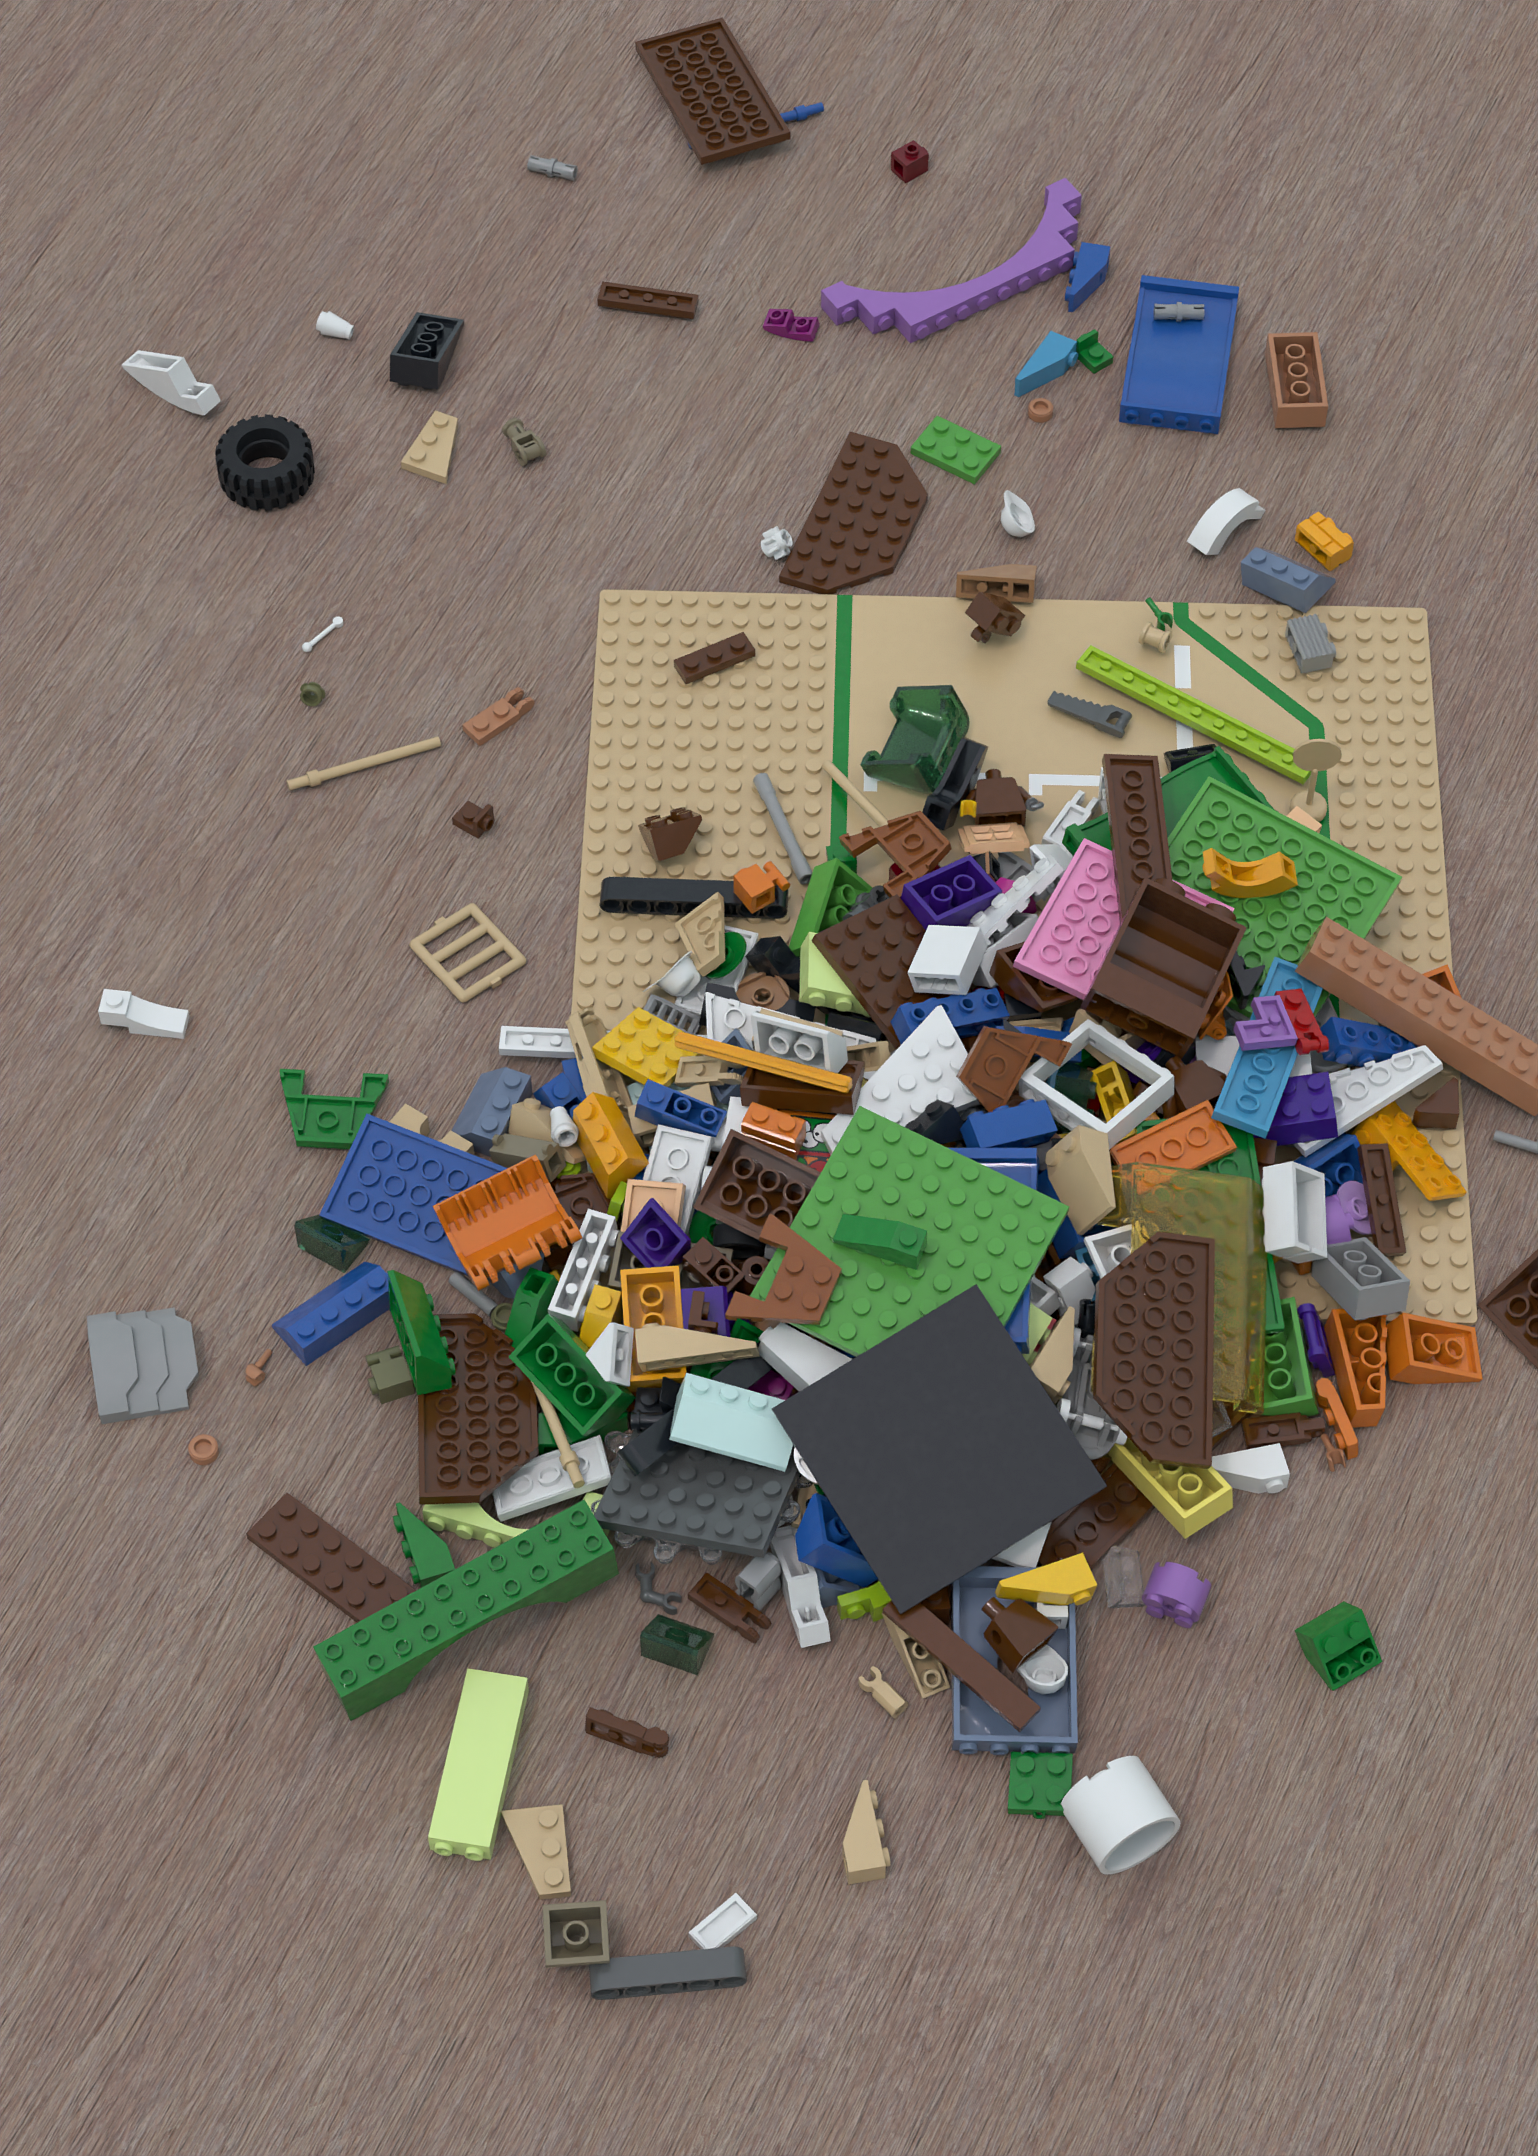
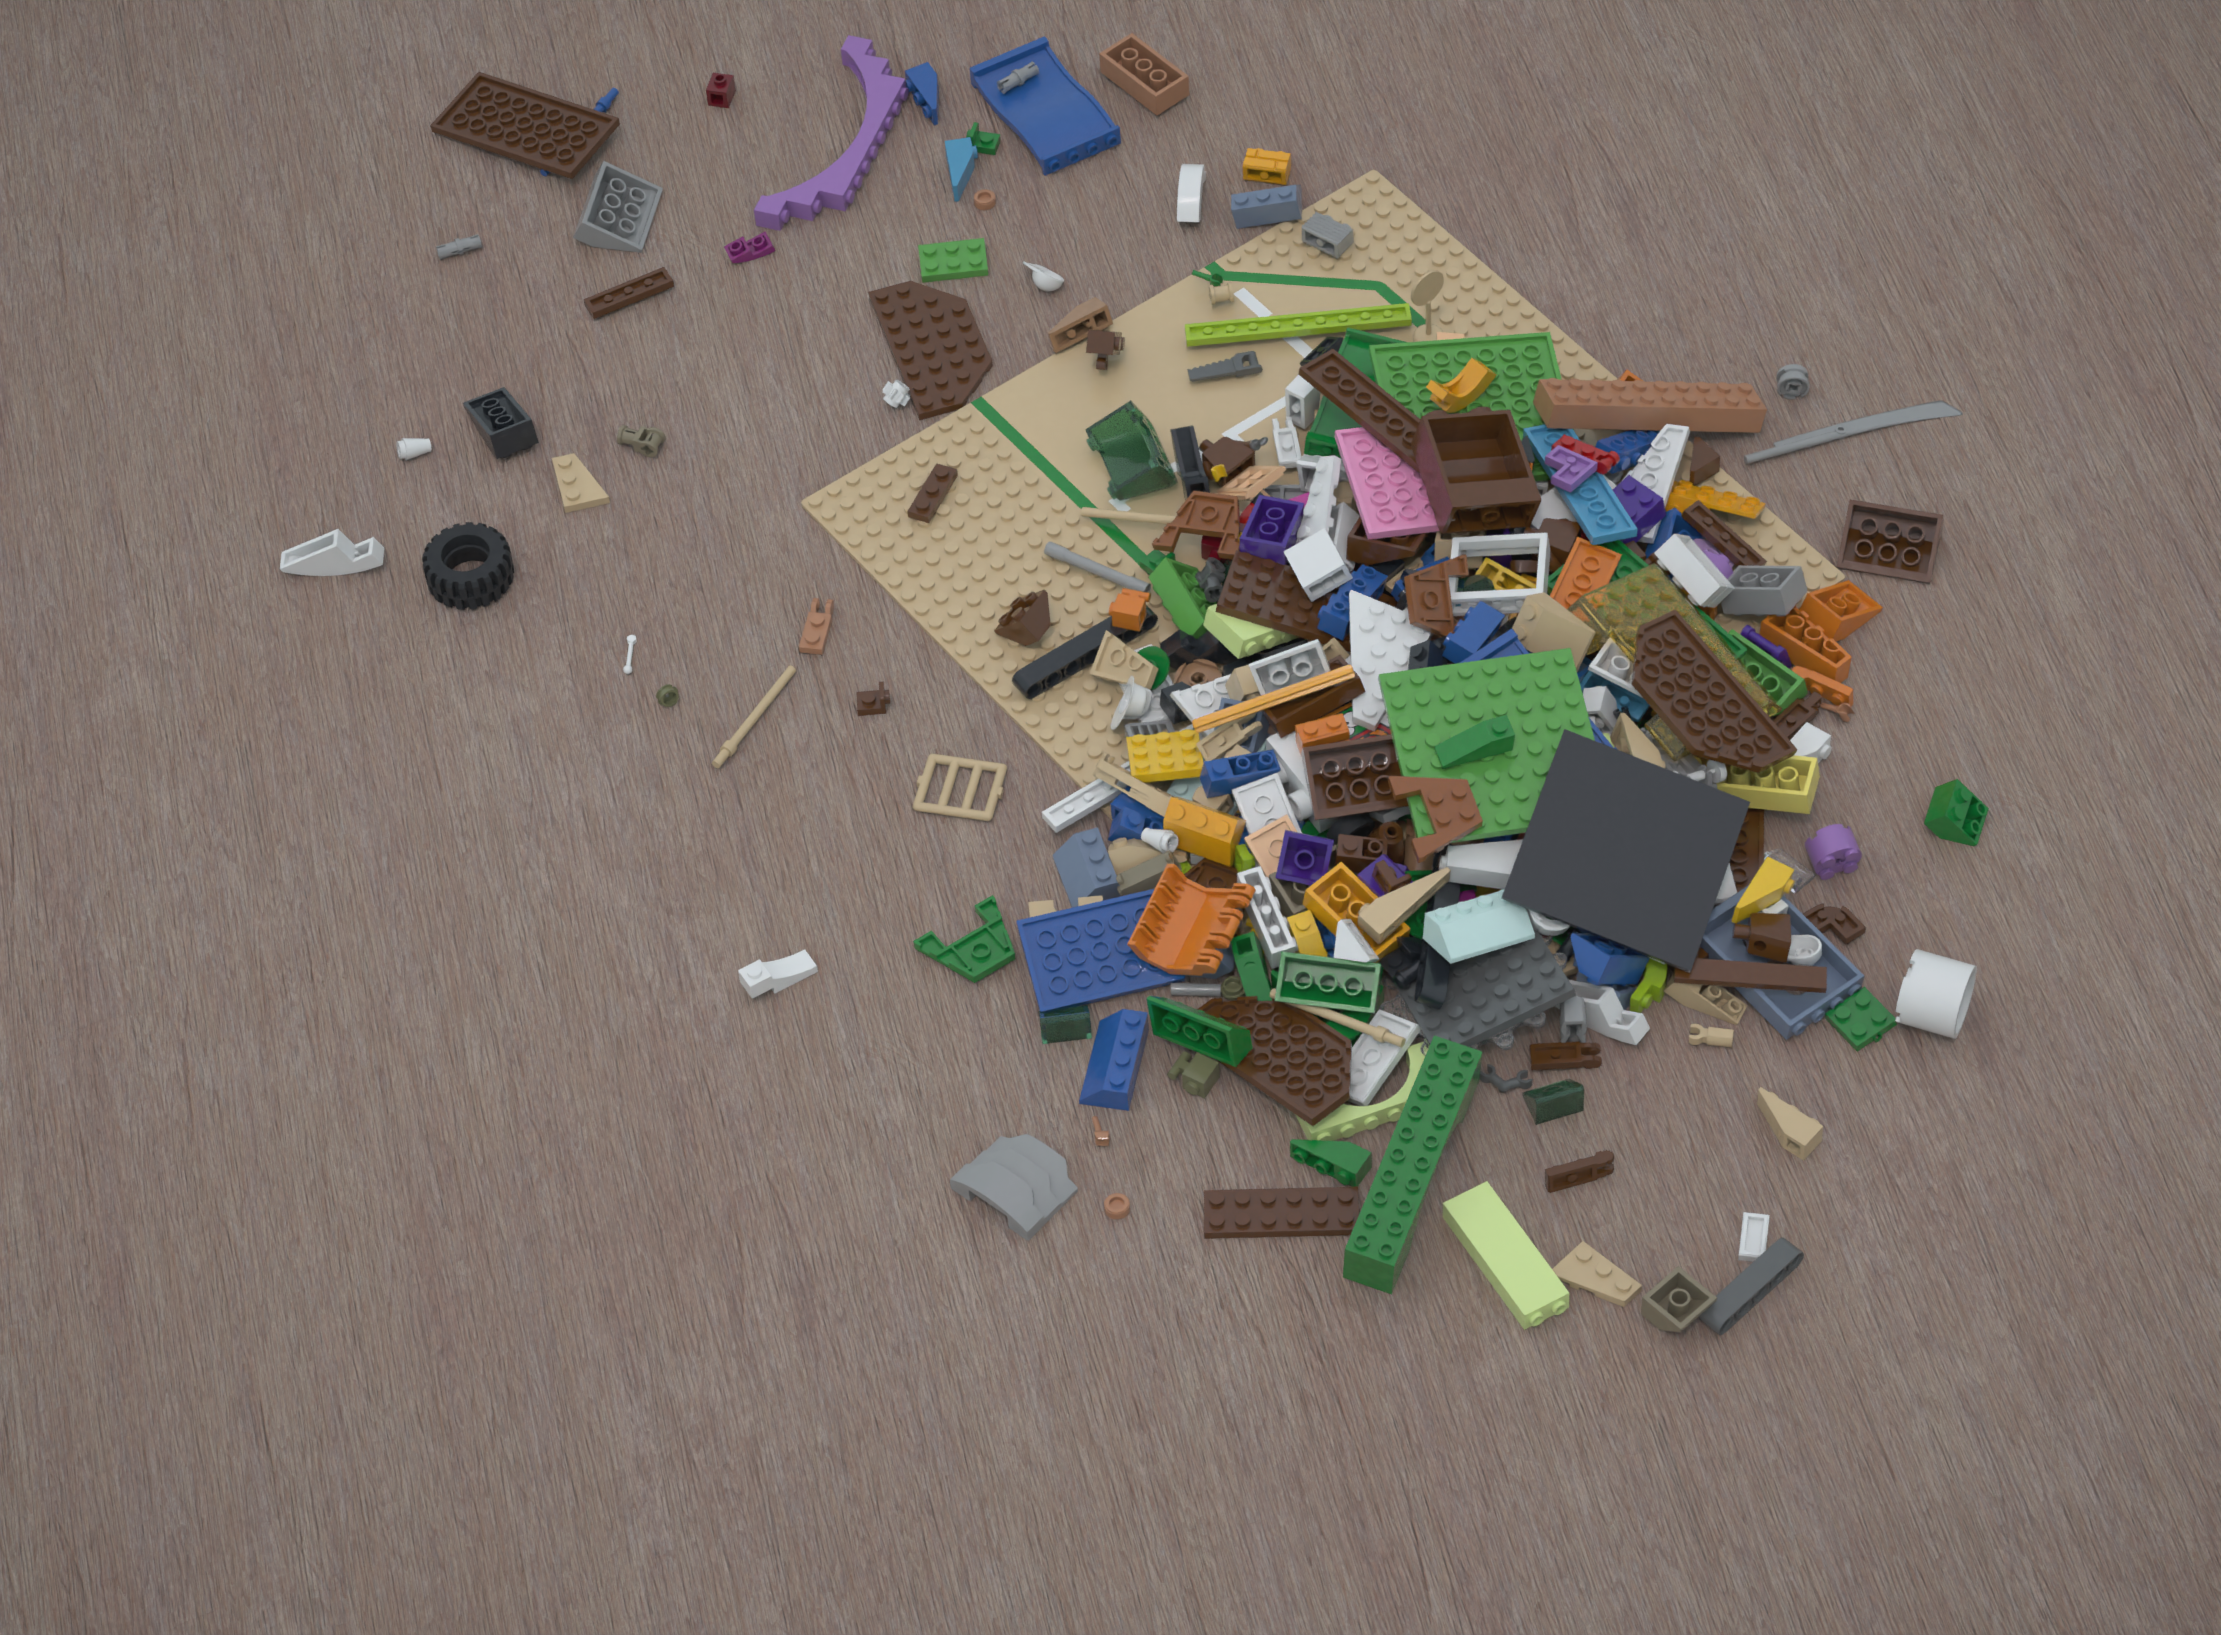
camera: 35 degrees left, 5 degrees down
none -> light grey slope [573,161,663,253]
none -> reddish brown plate [1803,903,1866,945]

